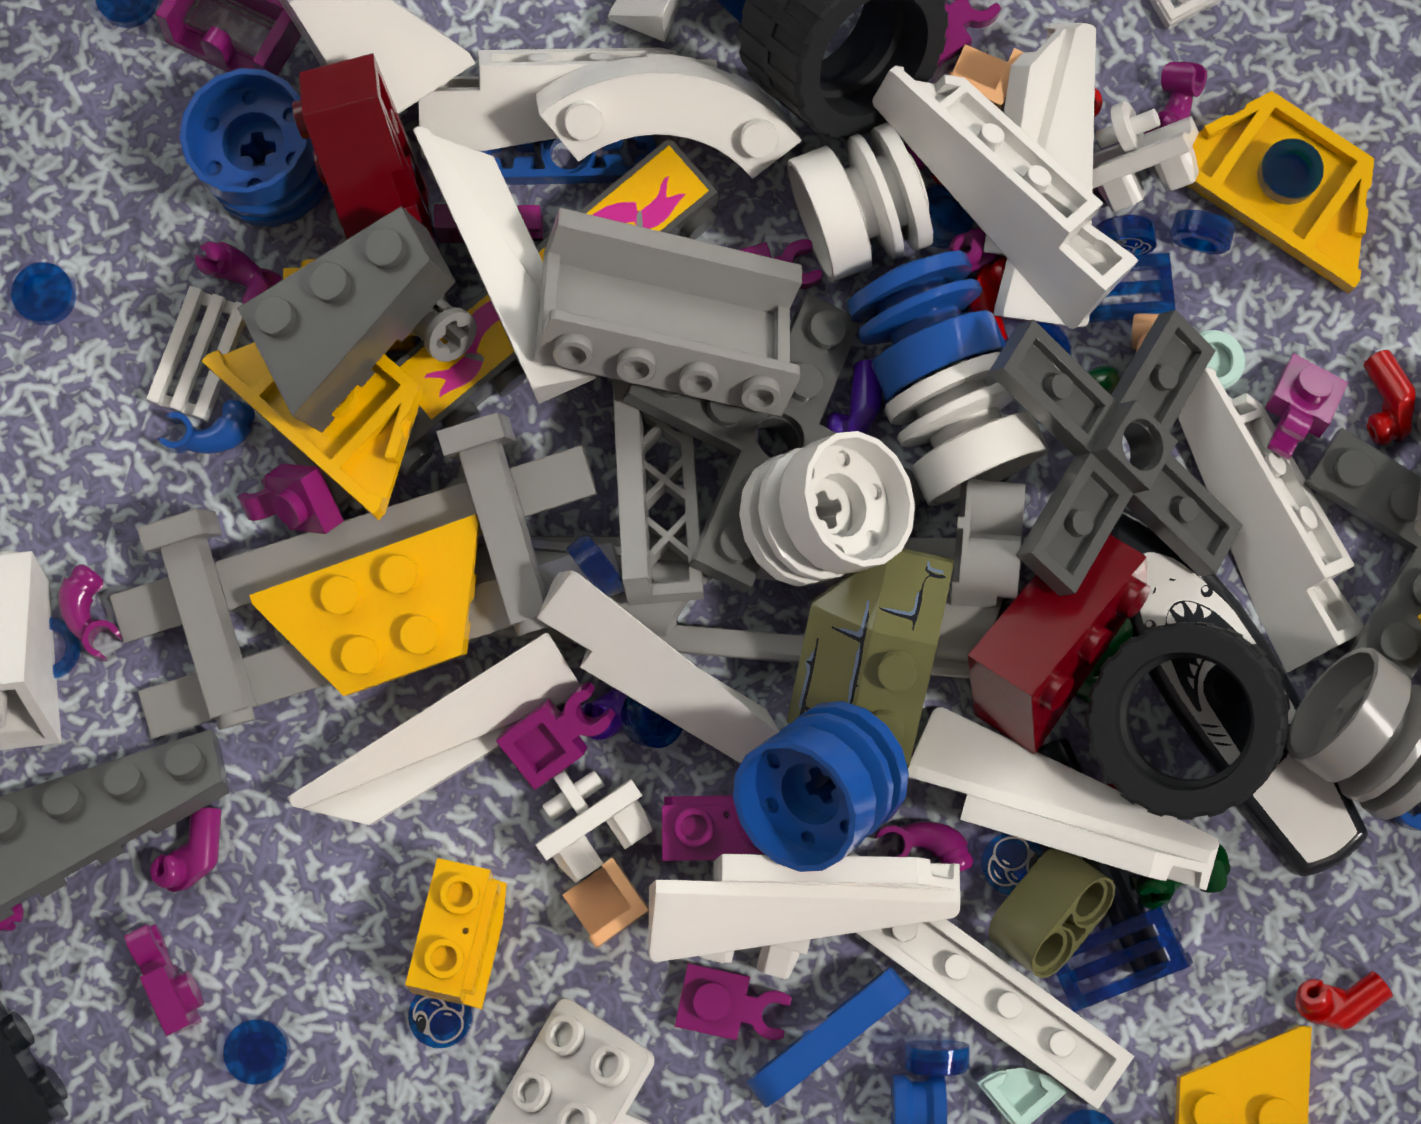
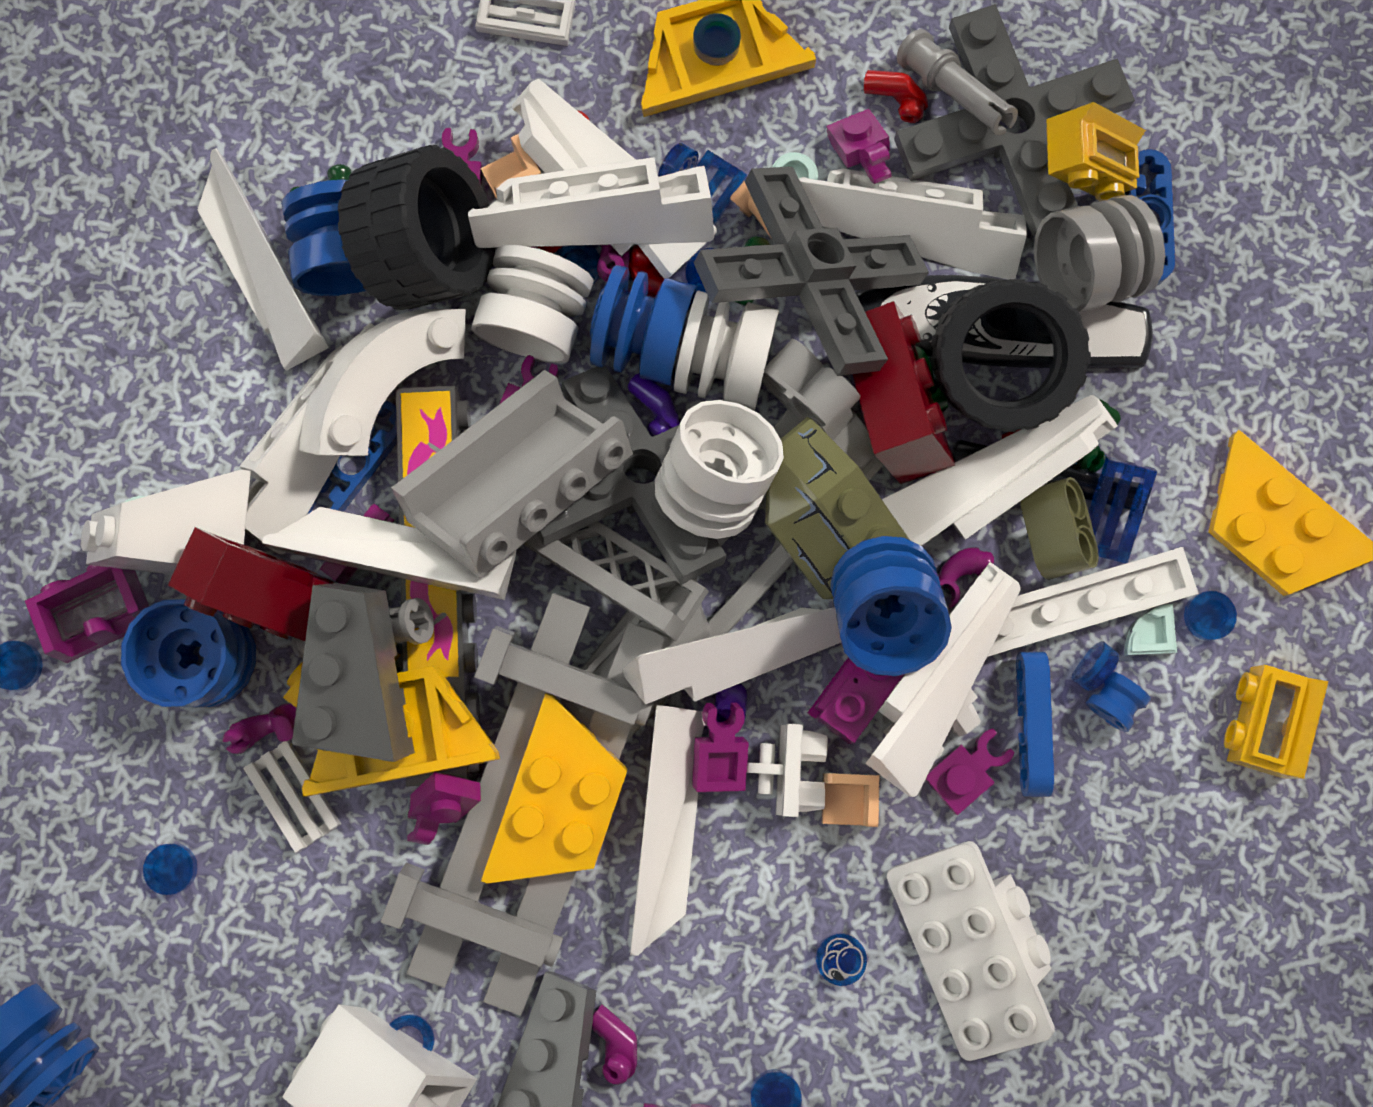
camera: 60 degrees left, 0 degrees up
magenta arm [58,564,123,662] -> none
blue arm [158,399,255,454] -> none
yellow window [405,858,507,1009] -> none
clear blue tile [566,534,623,597] -> none
clear blue tile [621,696,683,748] -> none
clear blue tile [980,833,1044,896] -> none
white hips [1092,101,1199,212] -> none
magenta arm [1144,61,1207,134] -> none
clear blue tile [1170,210,1236,255] -> none
red arm [1295,971,1393,1030] -> none

